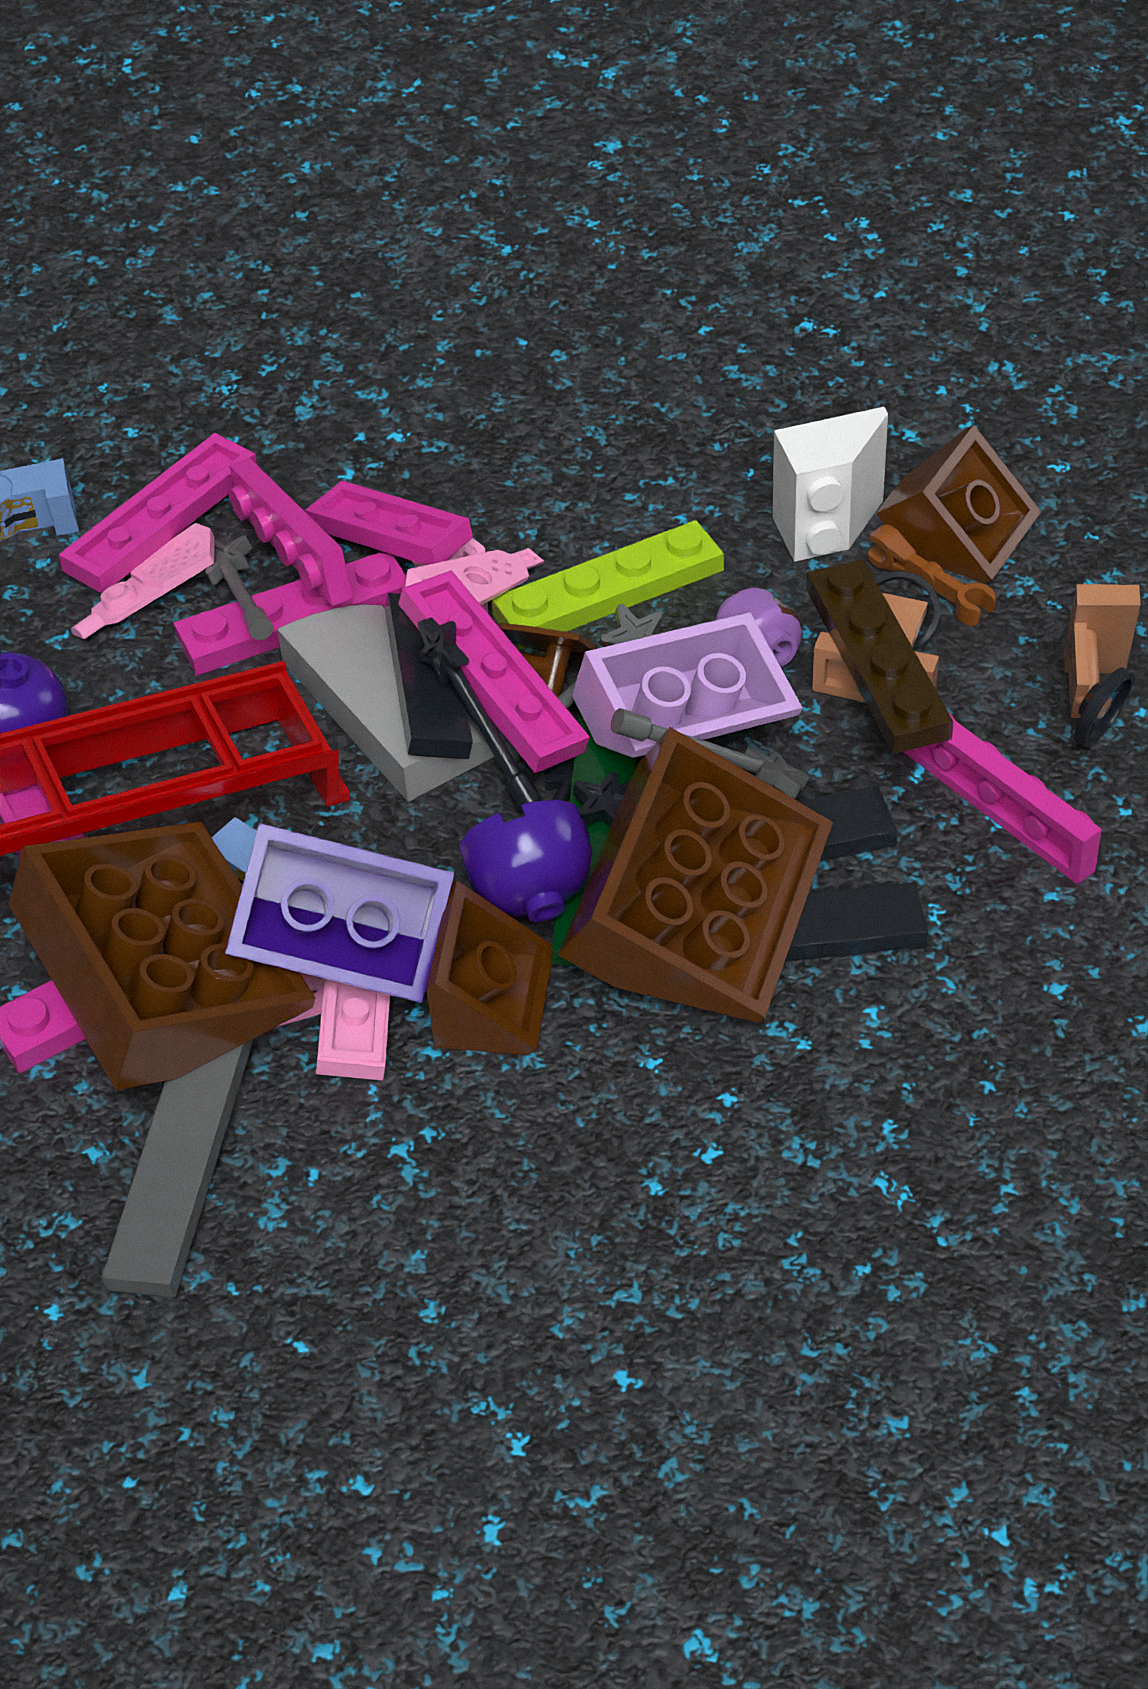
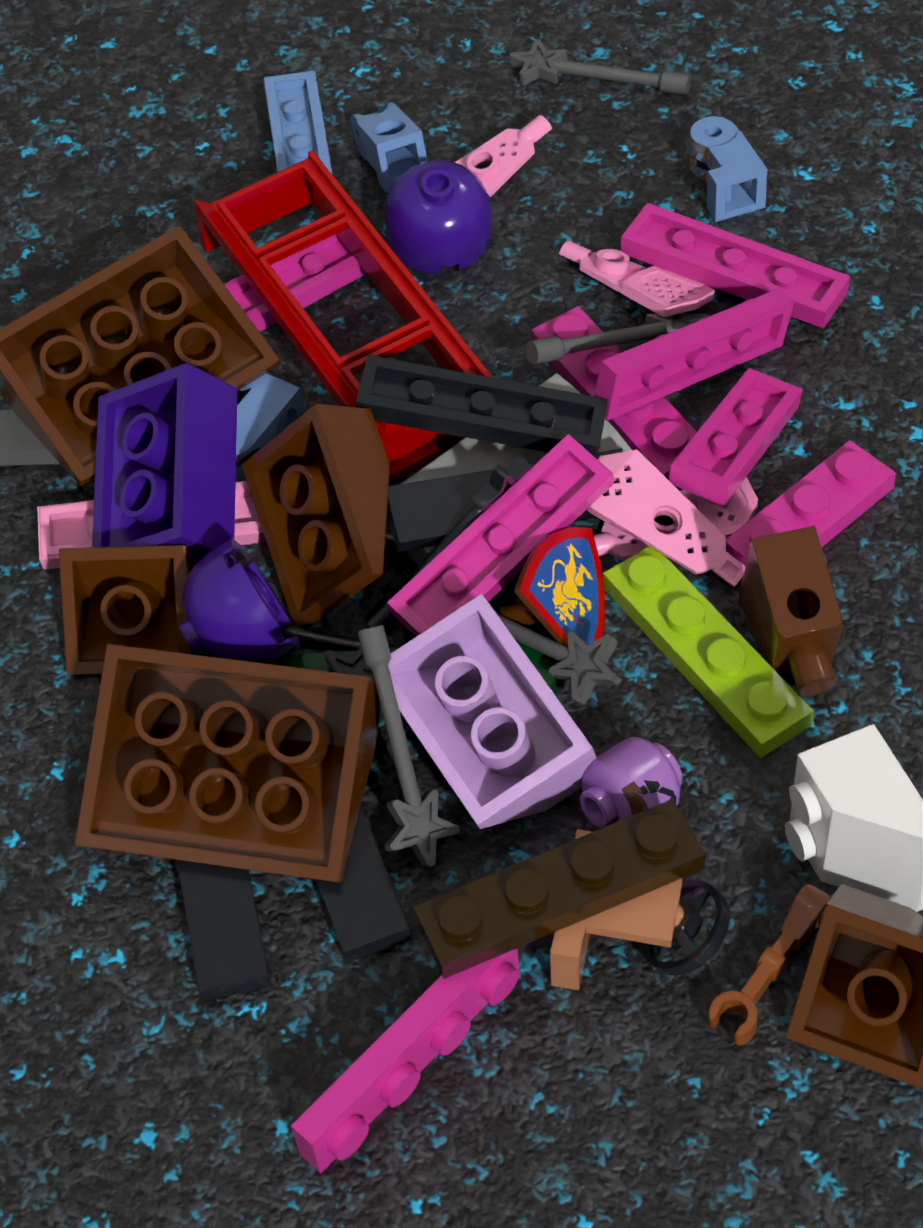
camera: 85 degrees right, 5 degrees up
nougat piece [1064,584,1140,748] -> none
none -> reddish brown slope [242,404,390,629]
none -> black plate [355,355,608,459]
none -> dark pink plate [726,440,896,566]
none -> reddish brown torso [739,525,843,696]

